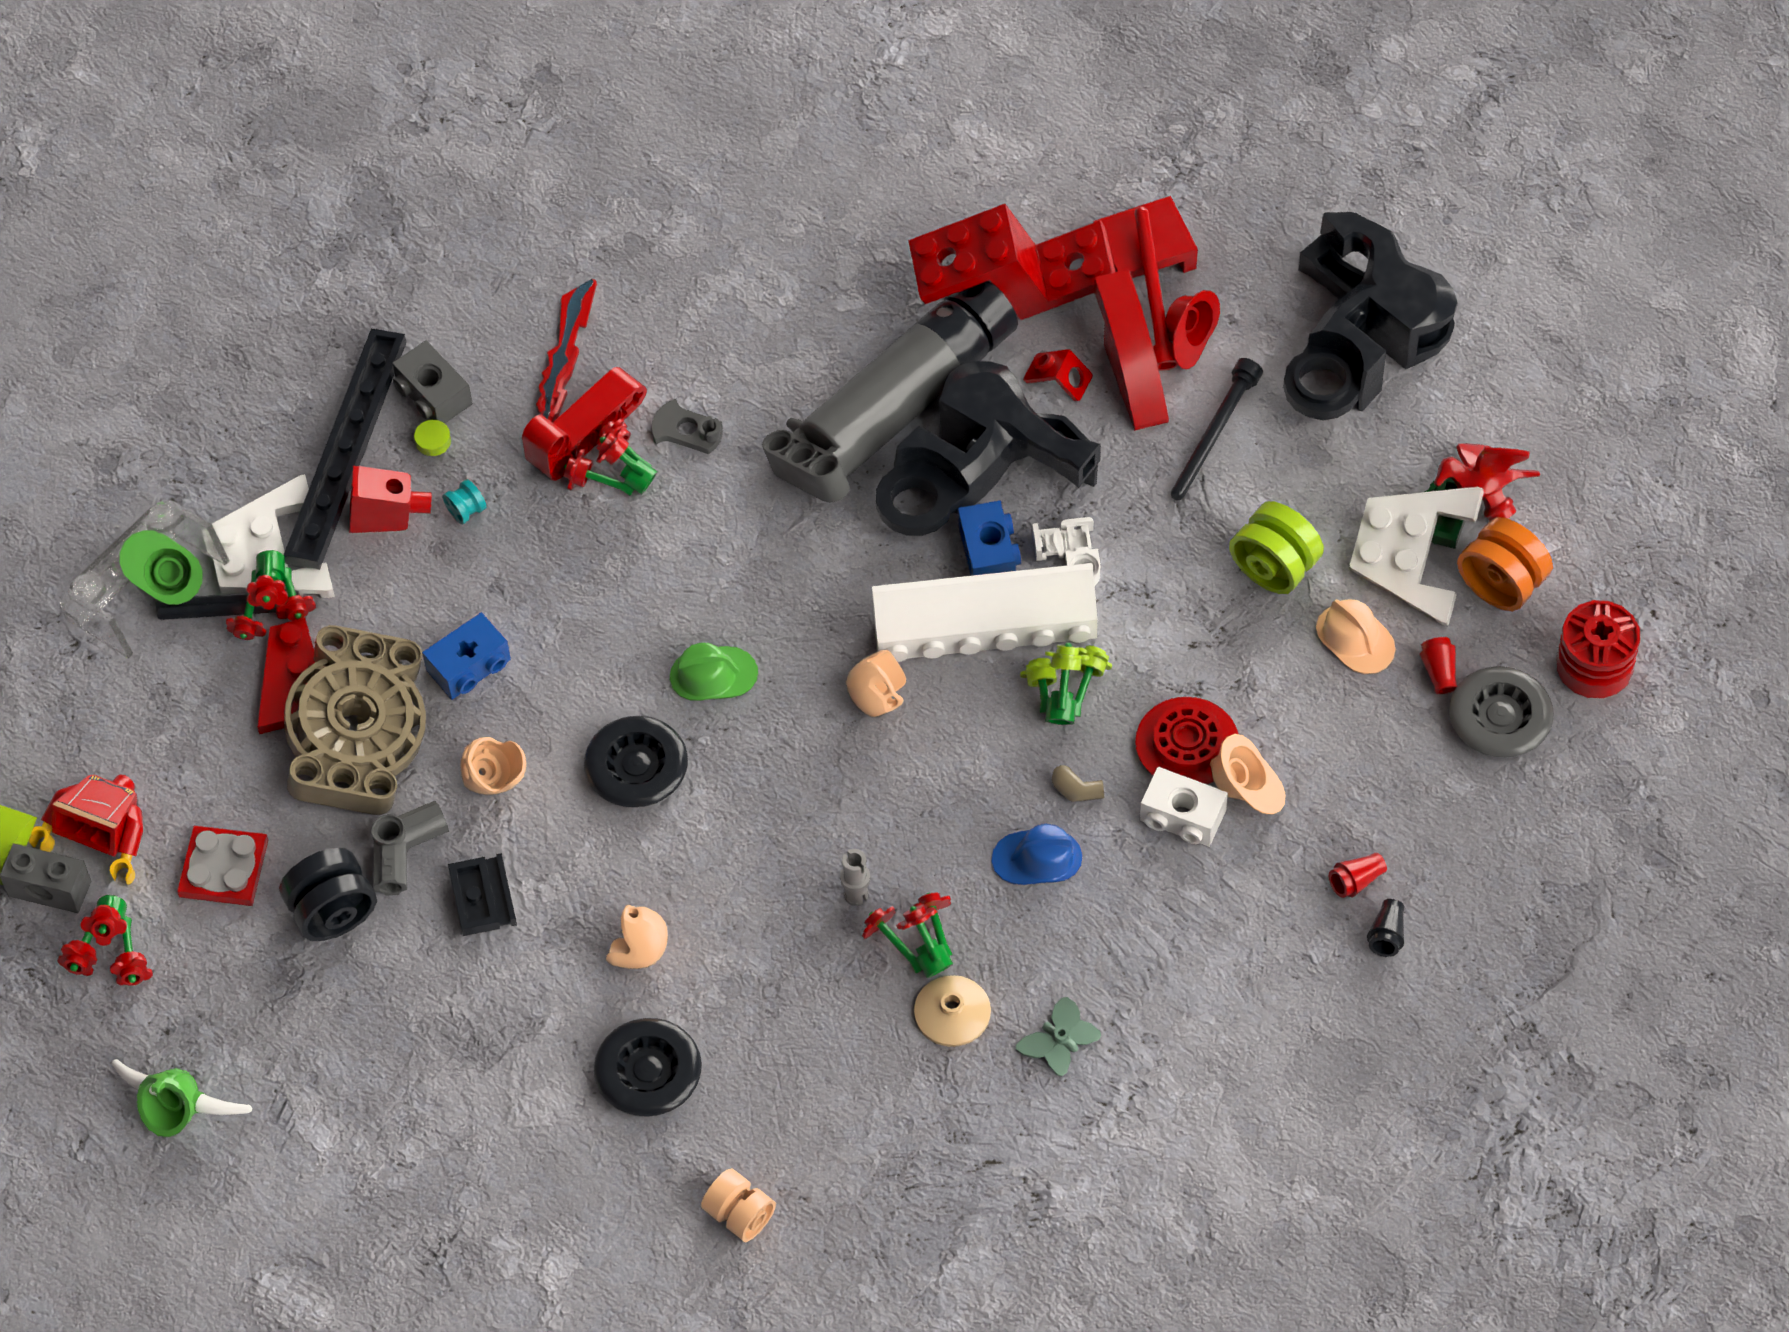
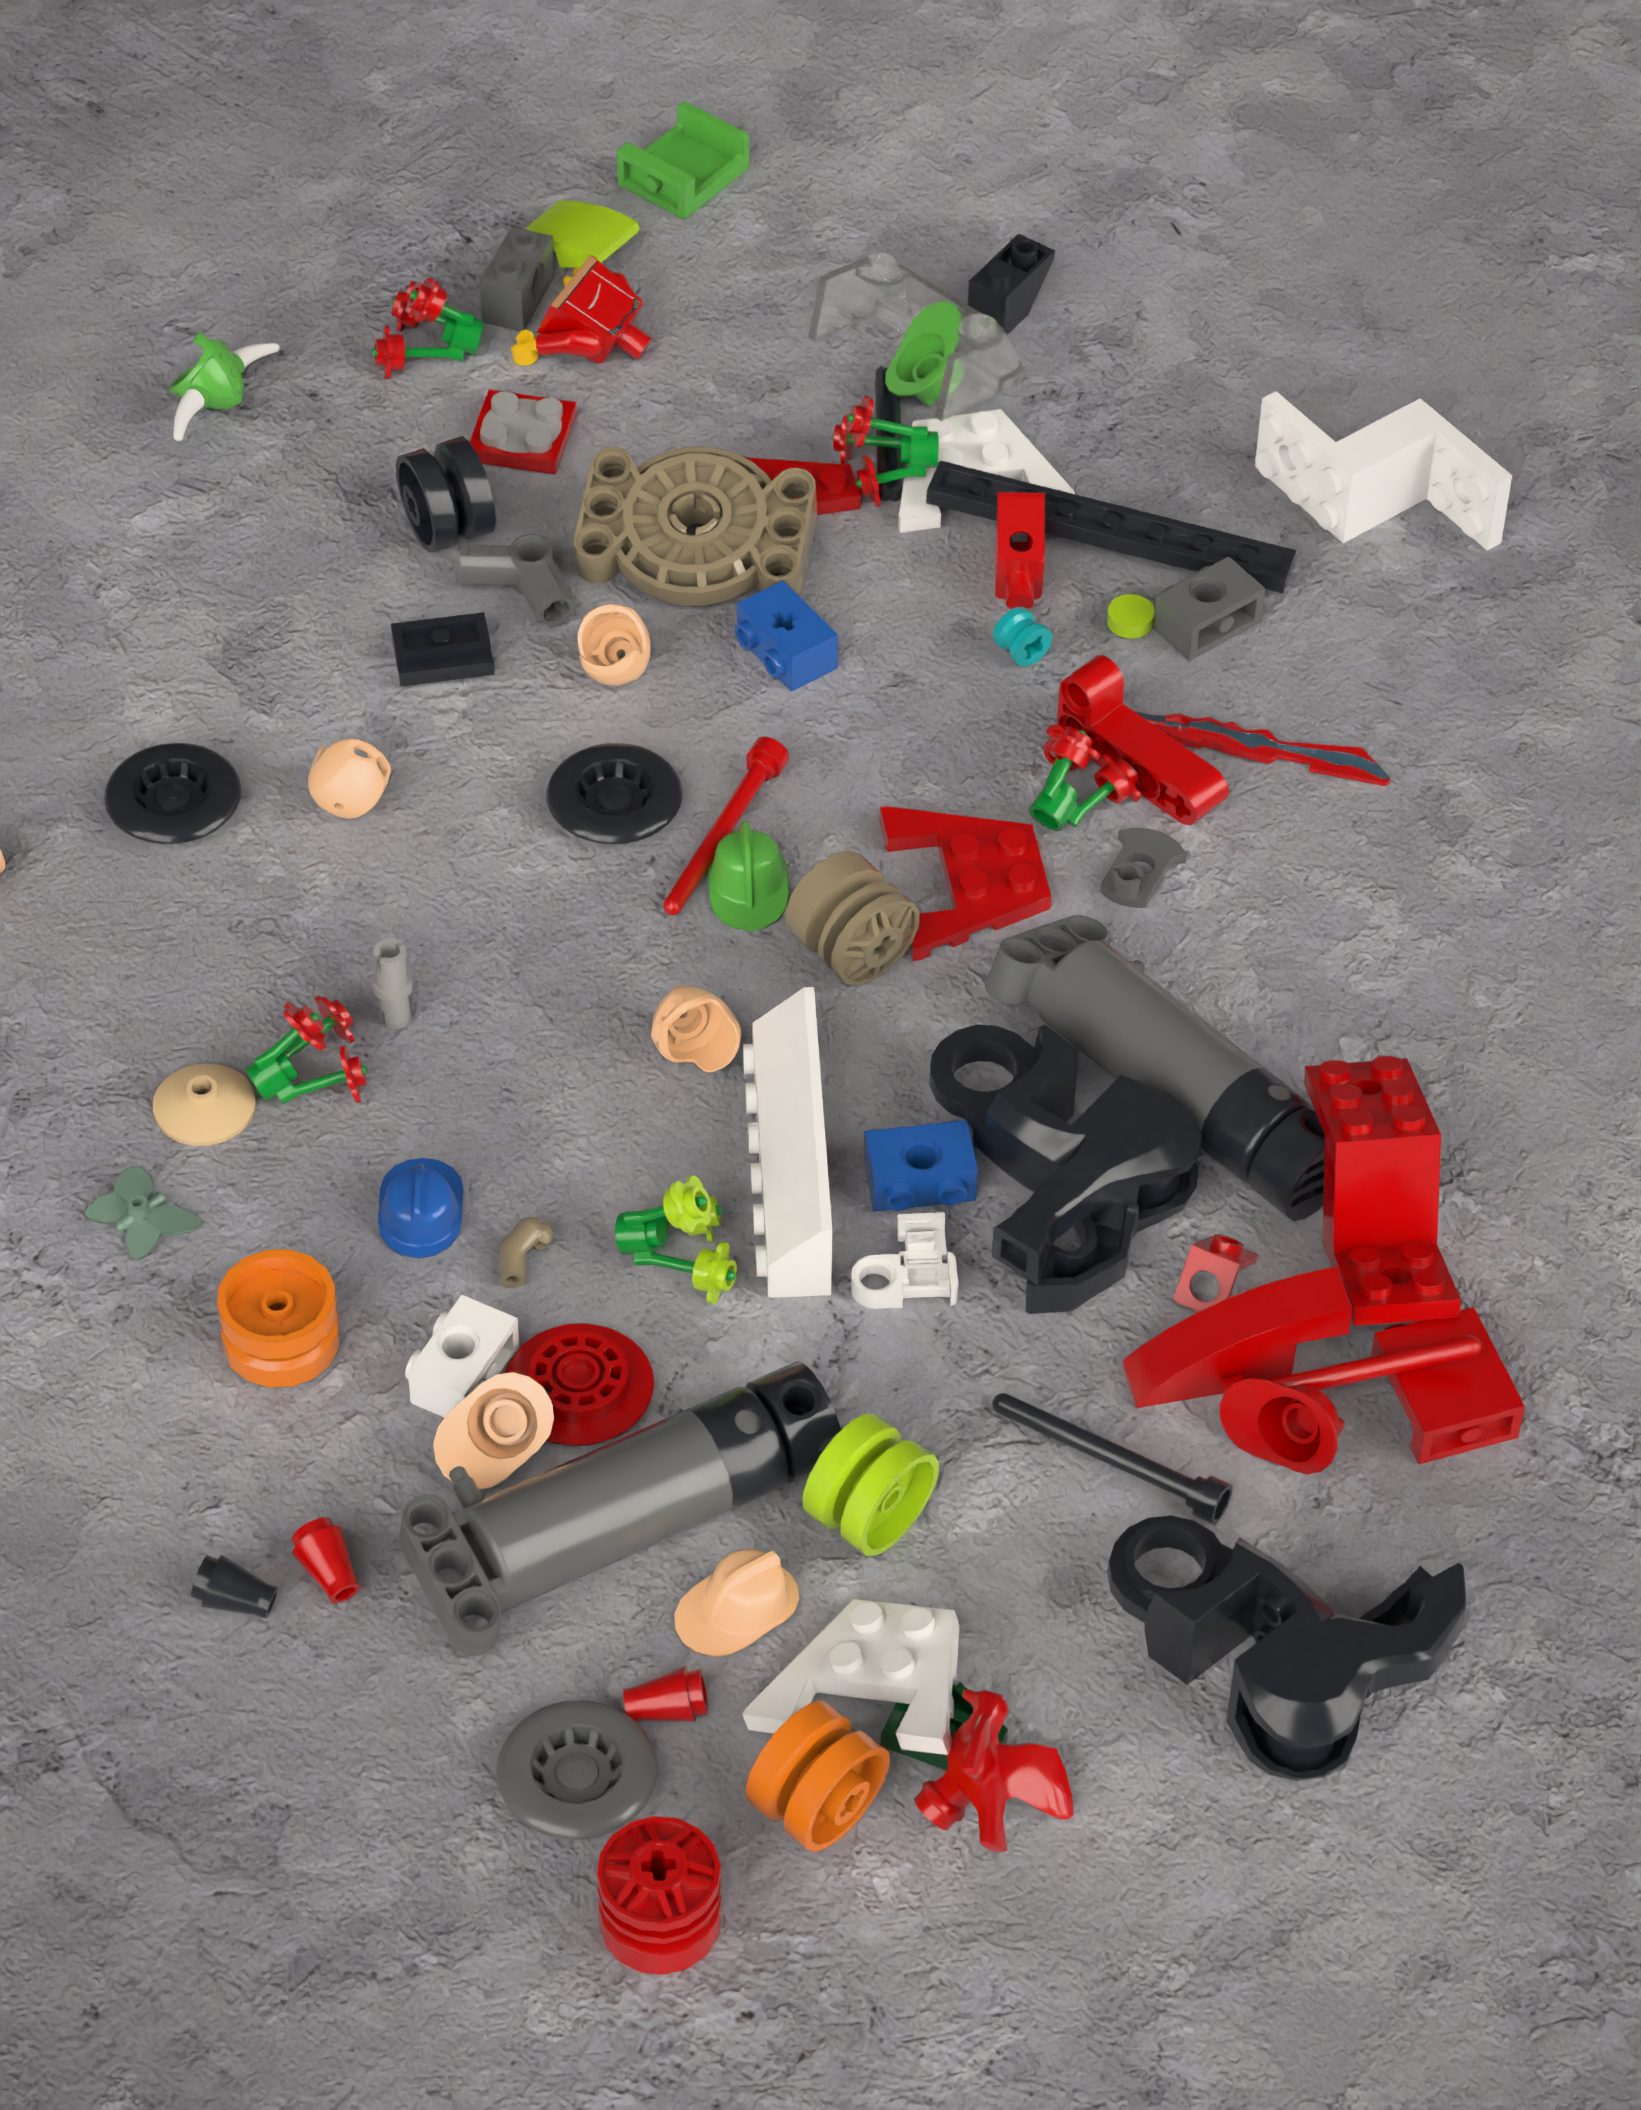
camera: 90 degrees right, 10 degrees down
none -> orange wheel [217,1249,340,1388]
none -> dark grey piece [399,1361,841,1656]
none -> red piece [663,737,789,916]
none -> dark tan wheel [785,850,920,986]
none -> red wing [880,806,1051,961]
none -> black slope [967,233,1055,338]
none -> white bracket [1255,391,1512,551]

